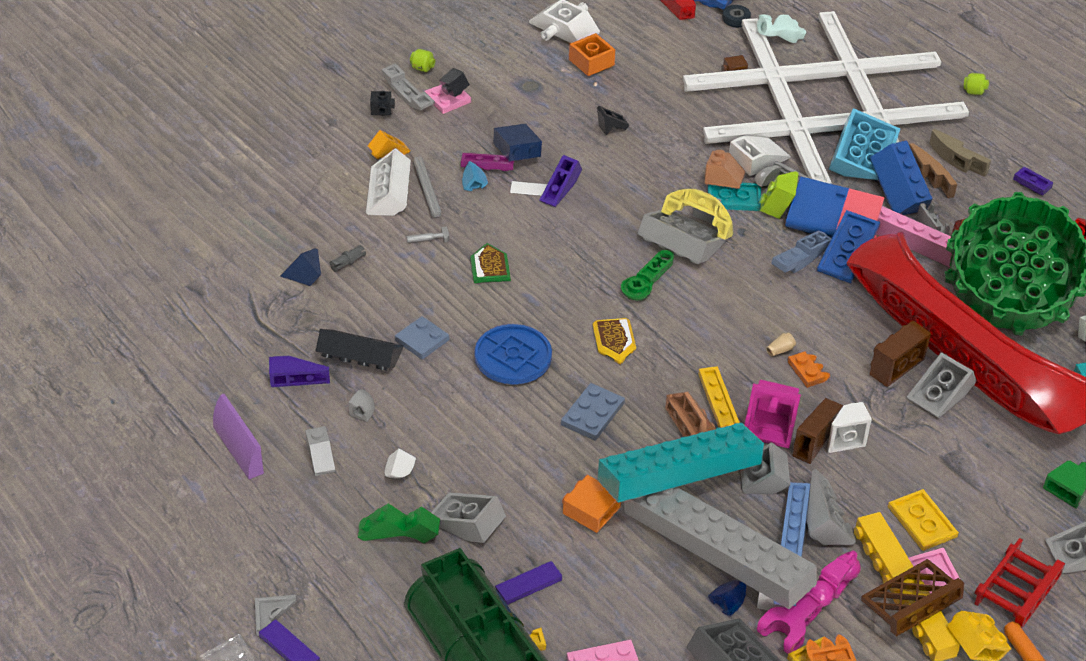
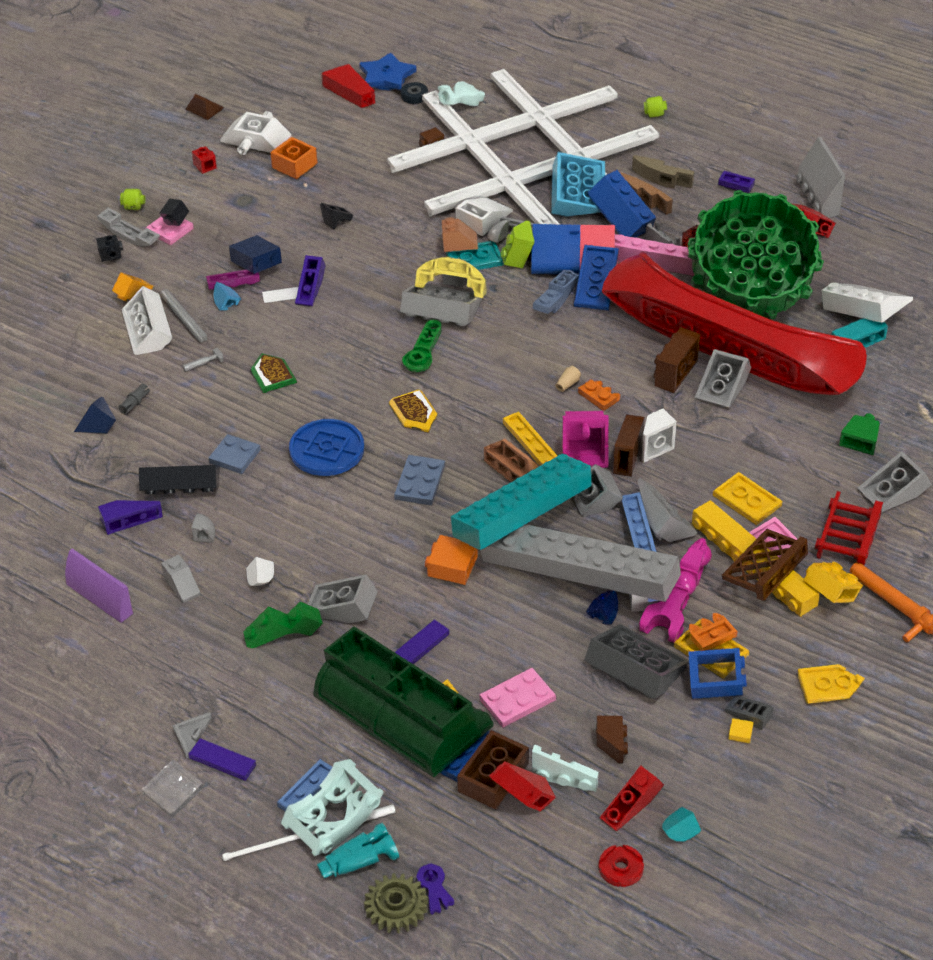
camera: 15 degrees left, 0 degrees up
none -> red brick [192,146,217,174]

